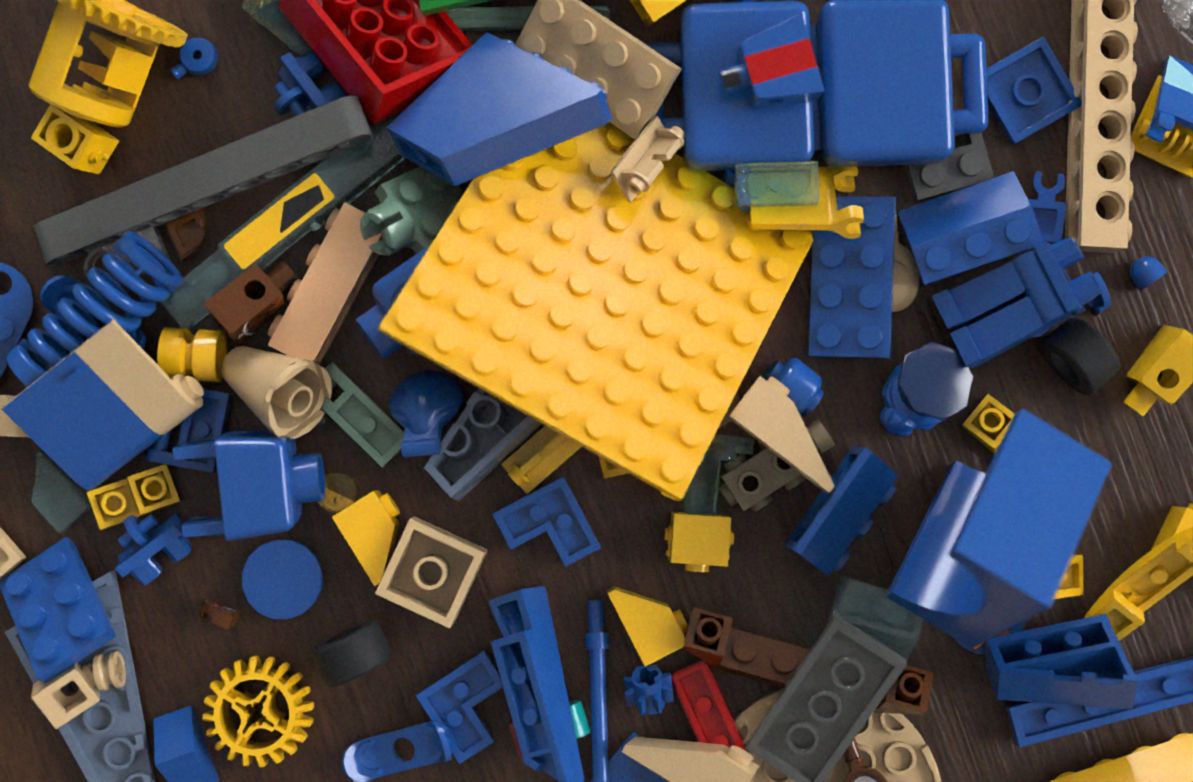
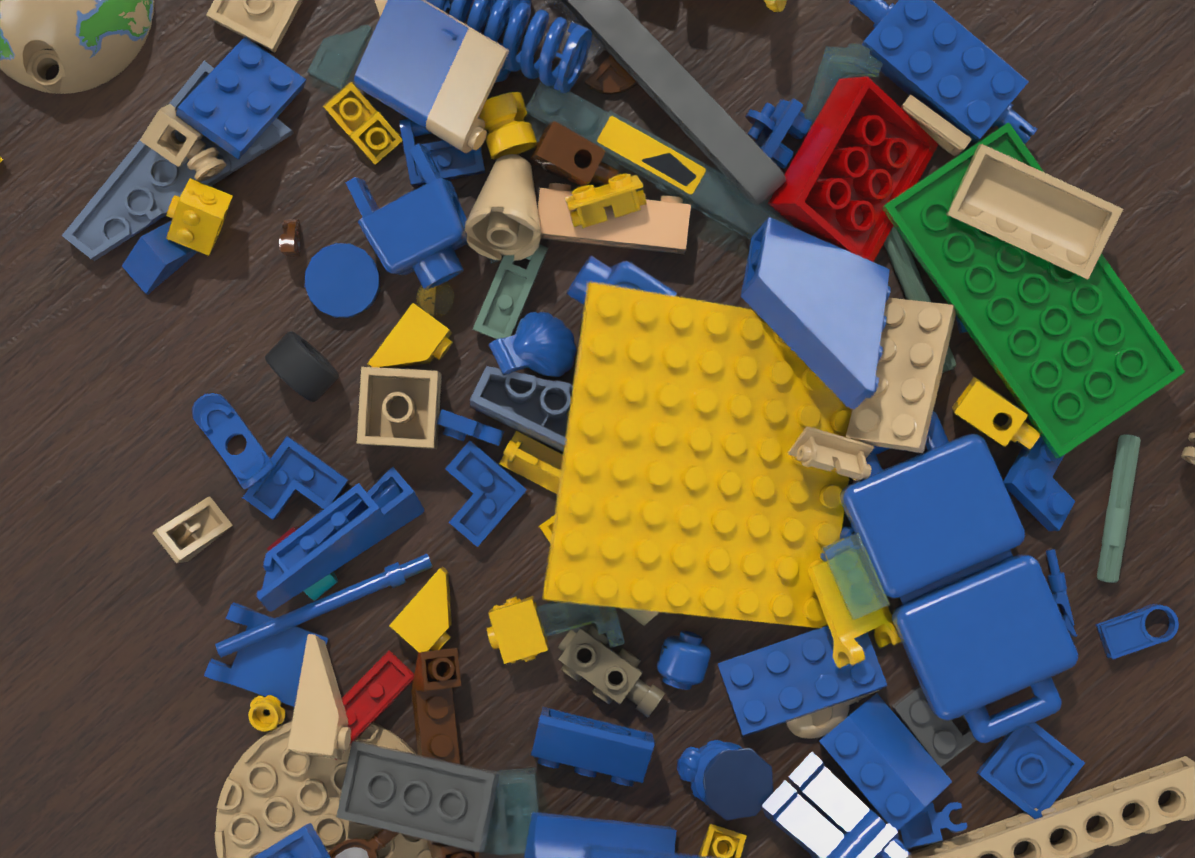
camera: 70 degrees right, 0 degrees up
blue hips [115,512,192,586] -> none
blue piece [170,38,218,79] -> none
yellow gear [202,655,314,767] -> none
sand green plate [360,166,464,255] -> none
blue gear [624,664,674,715] -> none
torso [719,14,825,108] -> none
tan slope [728,376,834,493] -> none
none -> yellow head [166,178,233,256]
none -> blue plate [437,409,504,446]
none -> yellow hinge [565,173,647,229]

